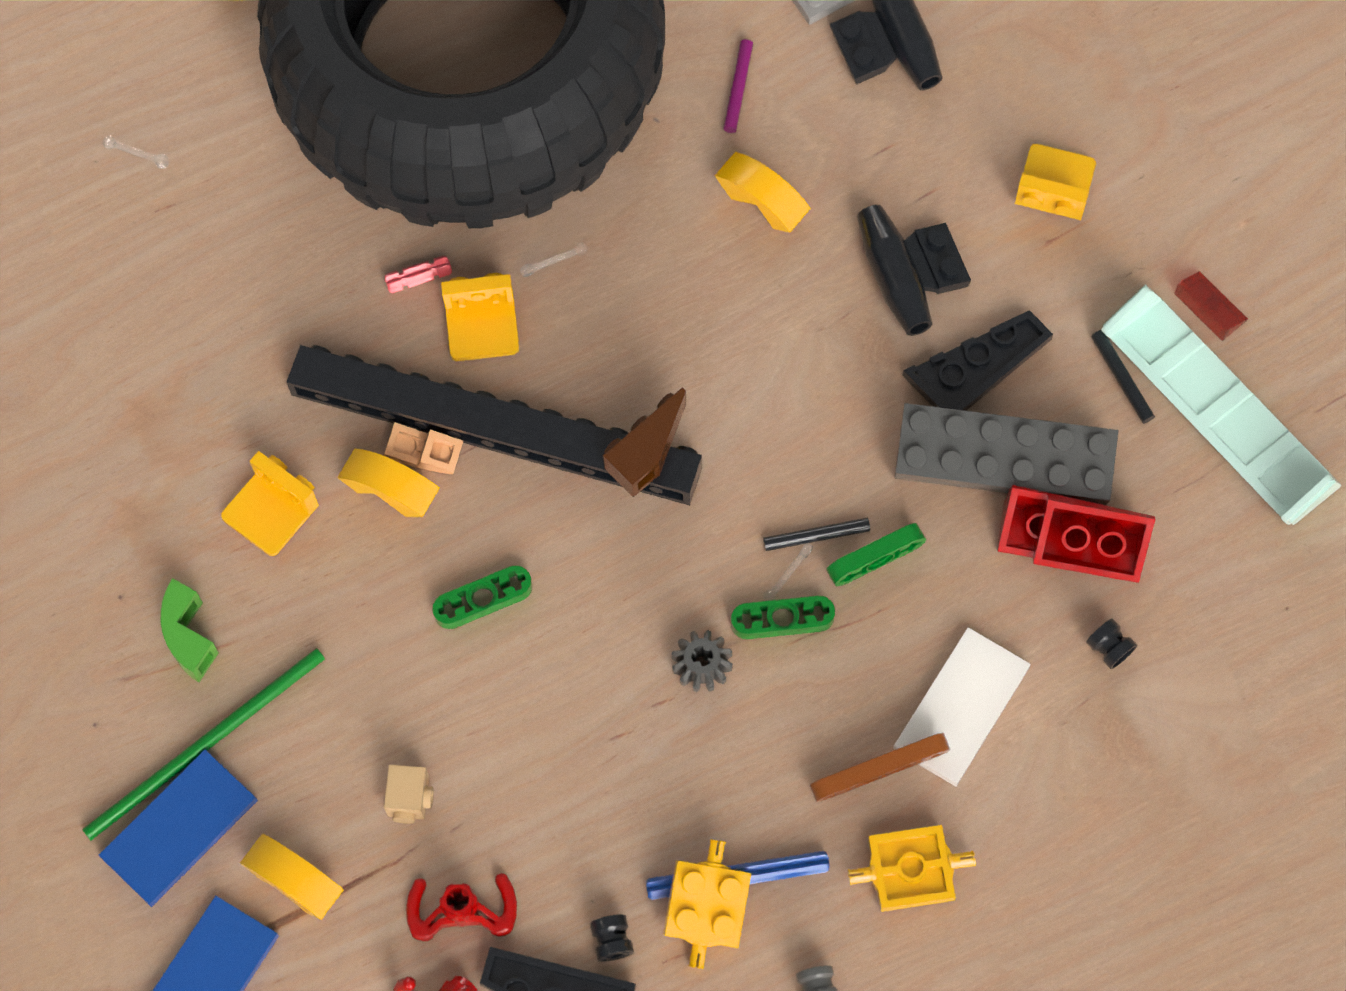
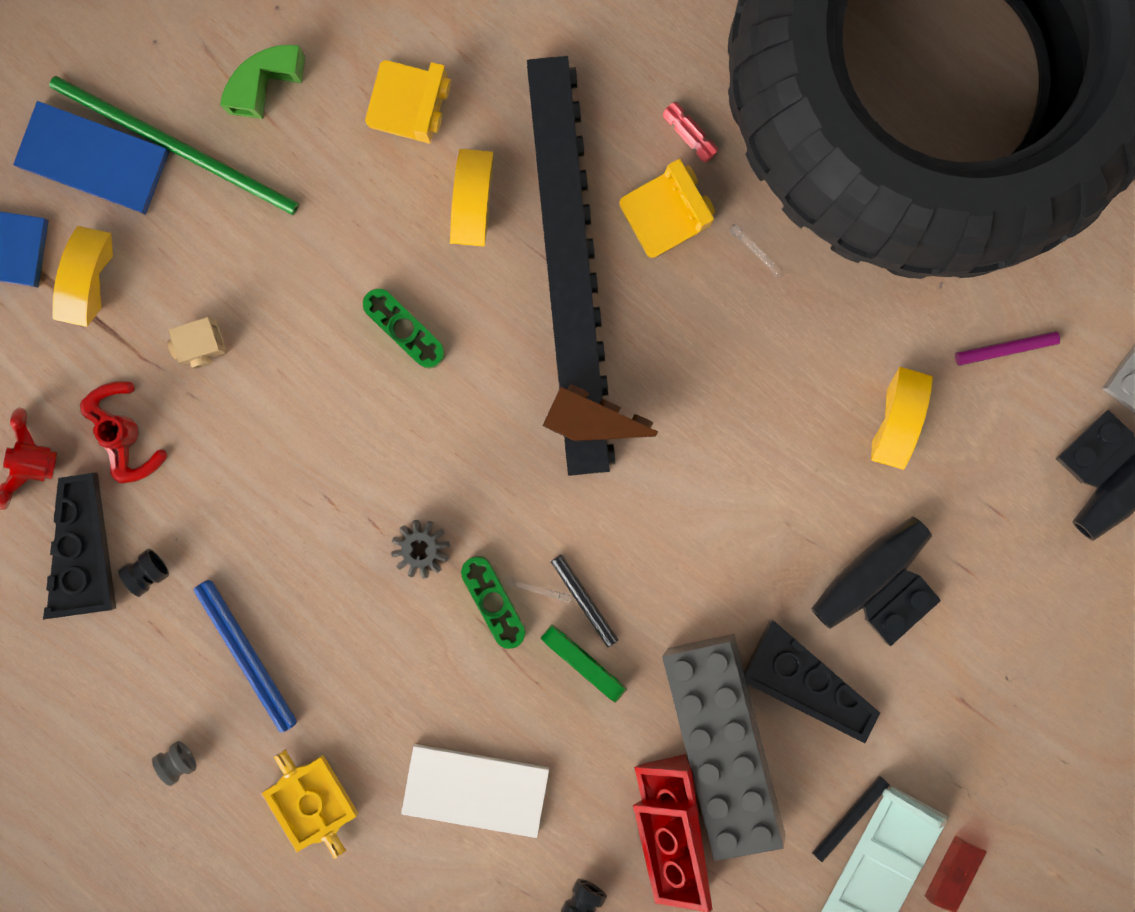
camera: 65 degrees right, 20 degrees up
light nougat slope [383,422,463,474] -> none
yellow plate [663,839,751,969] -> none
dark orange beam [810,733,951,802] -> none
yellow bracket [1015,144,1096,220] -> none

